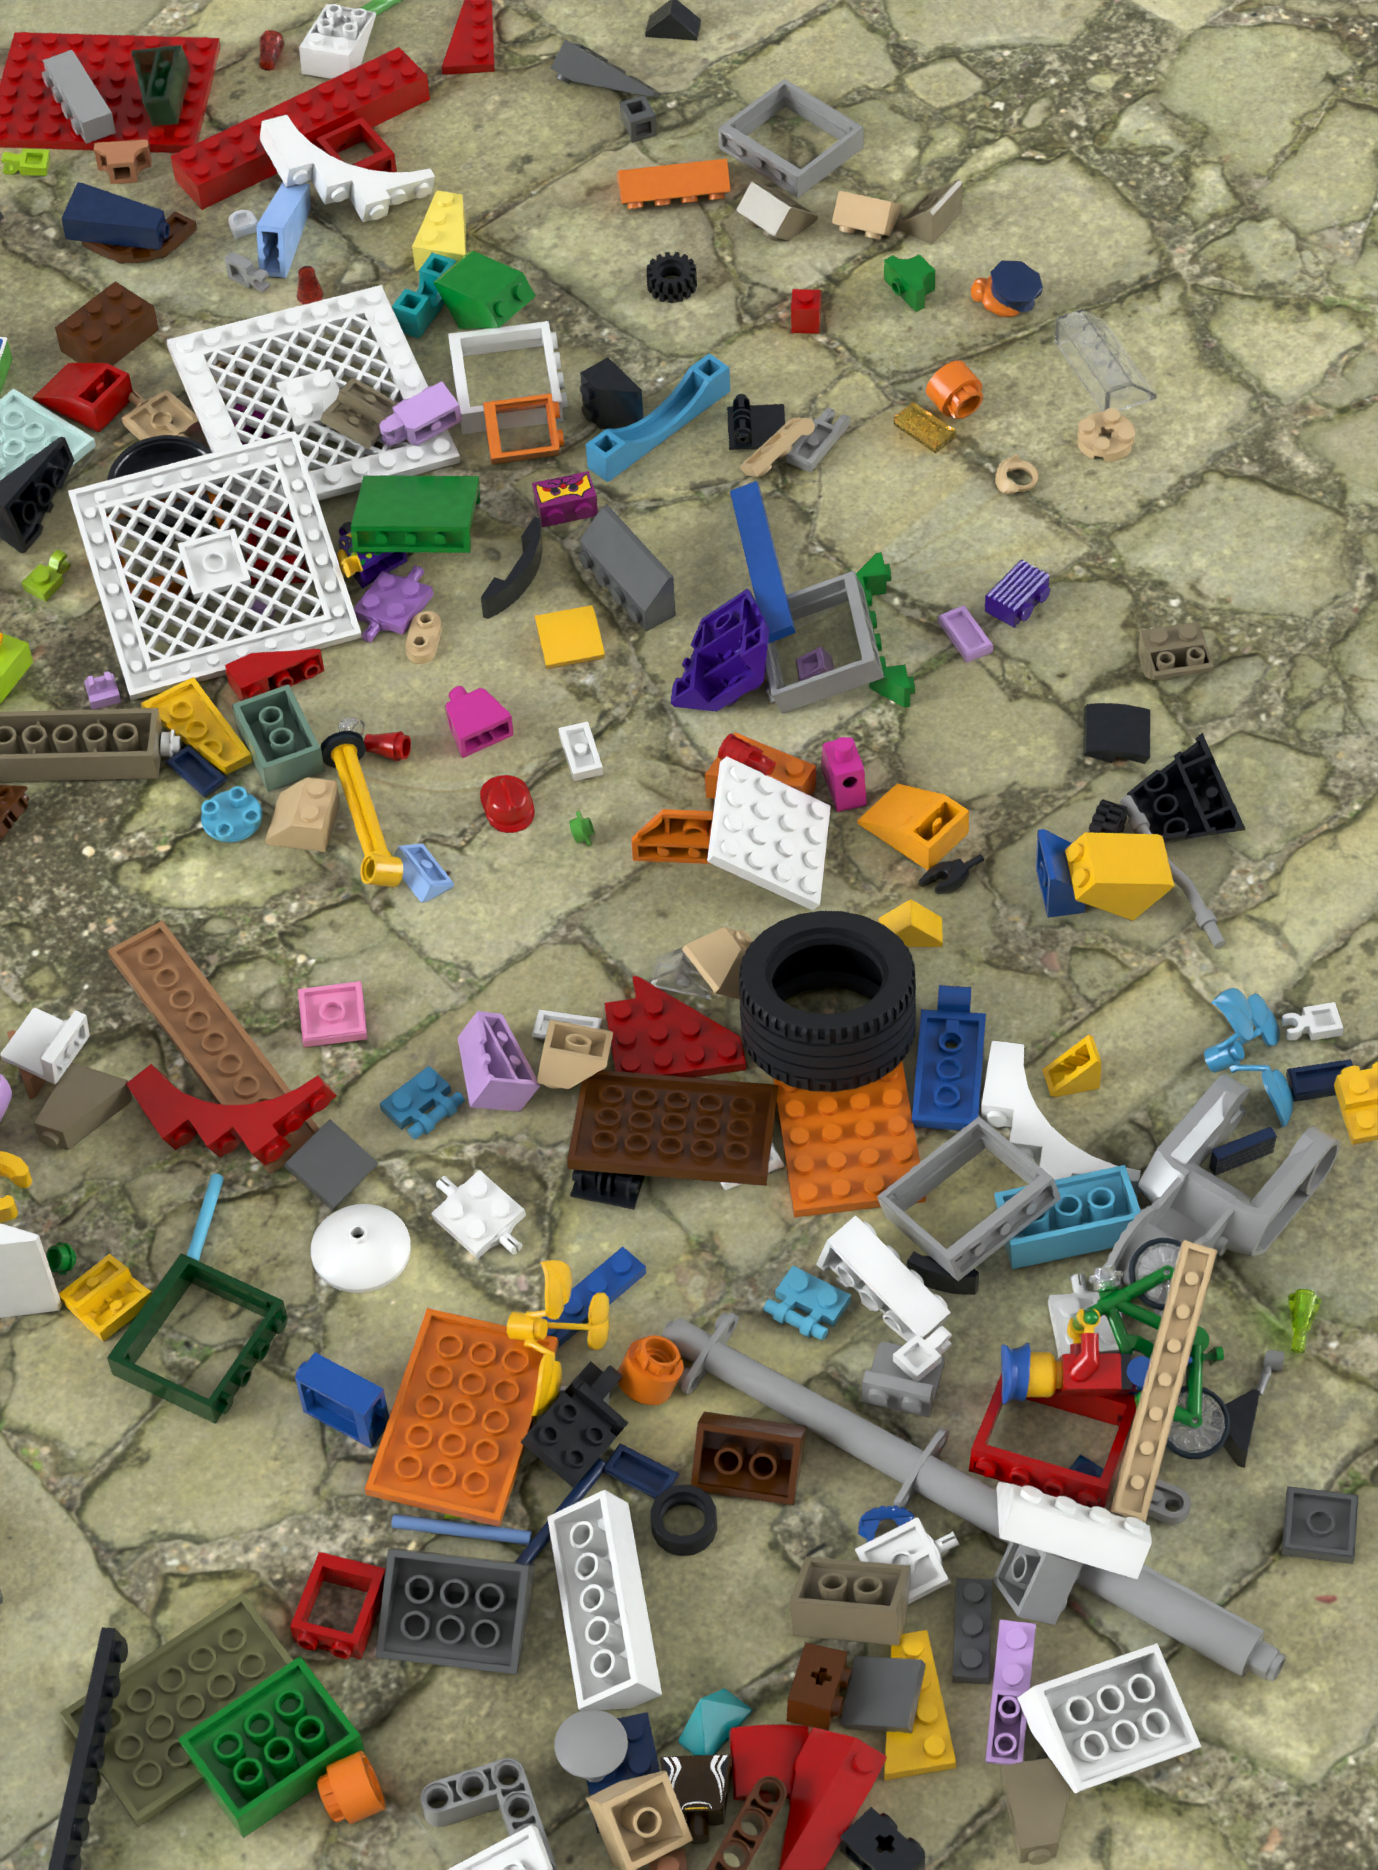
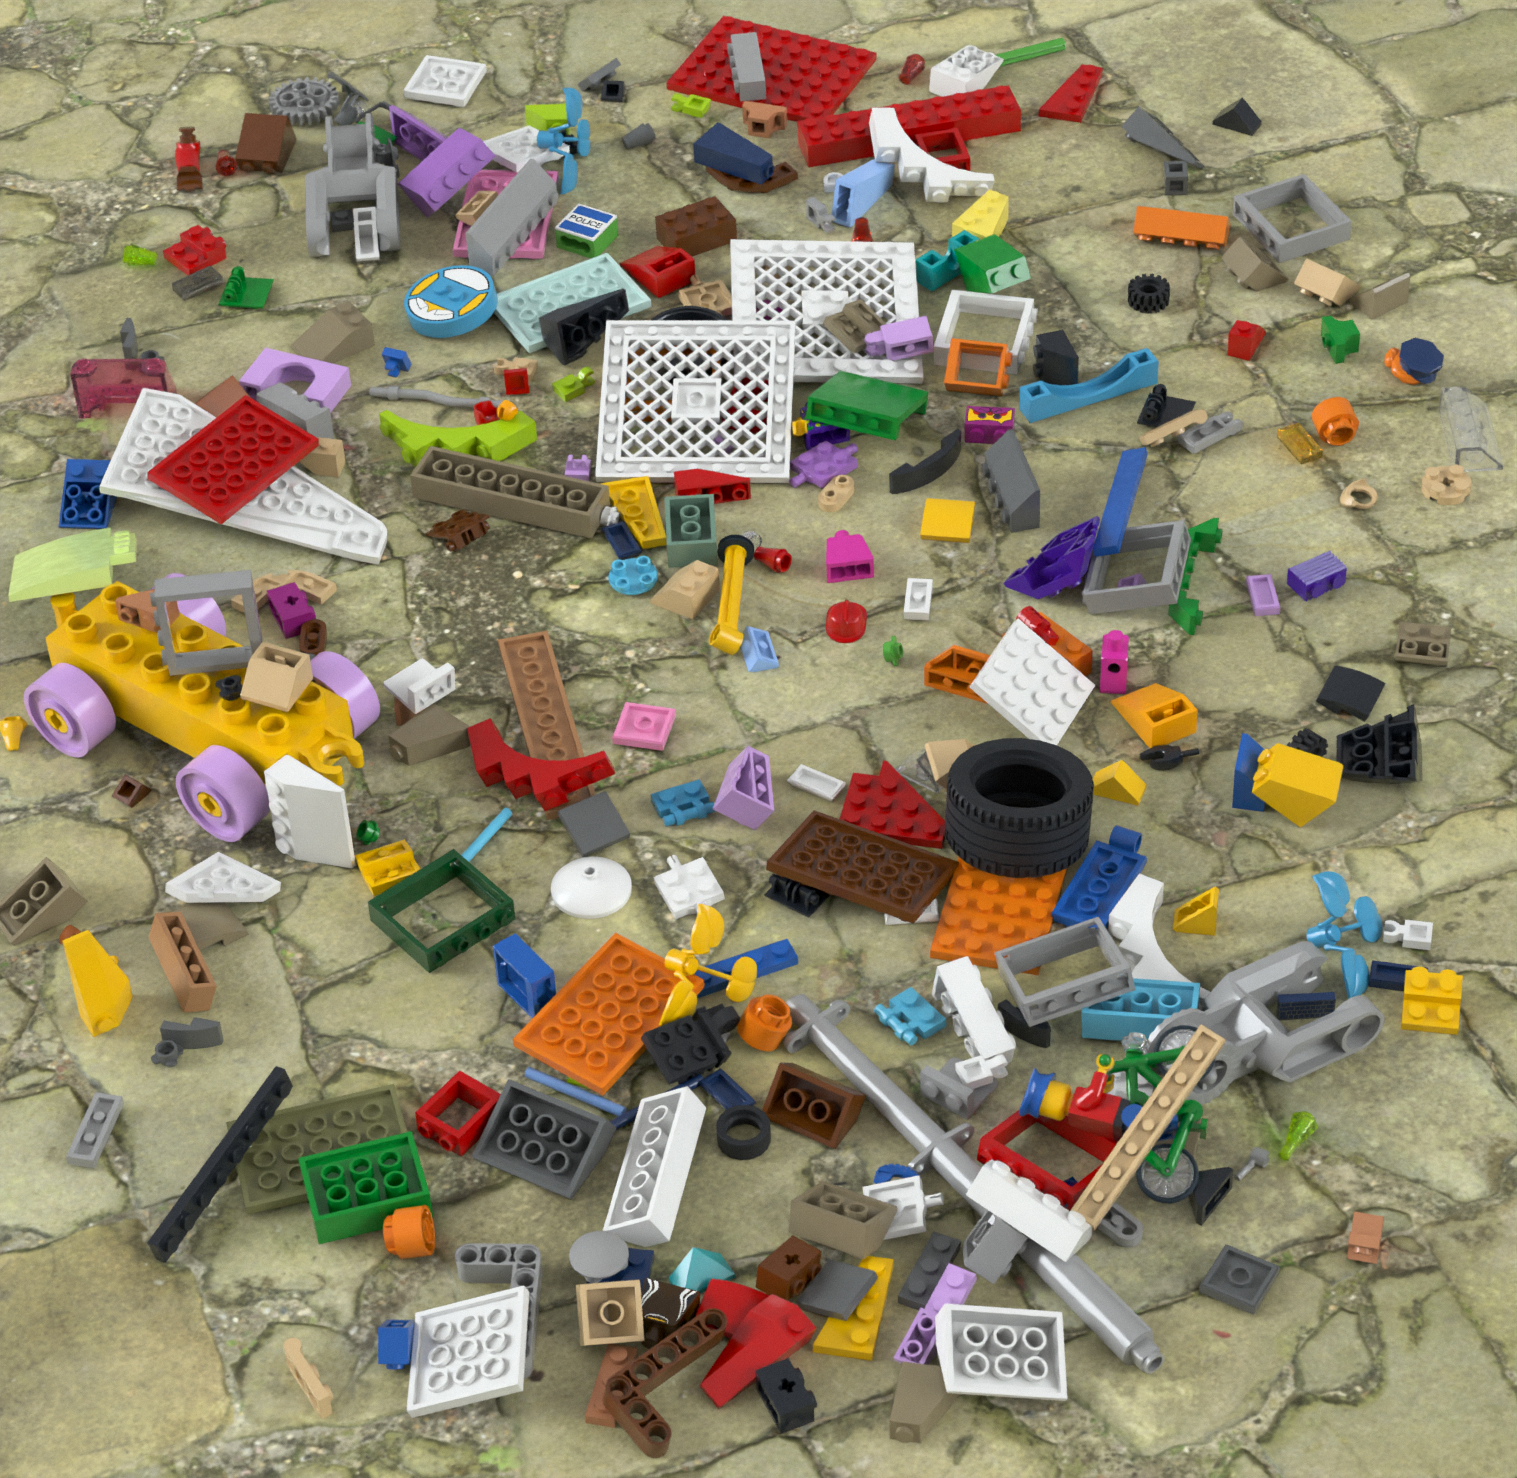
camera: 20 degrees right, 10 degrees down
wedge [131,45,191,126] -> none
tan slope [537,1020,613,1089] -> none
light grey bar [1120,795,1226,949] -> none

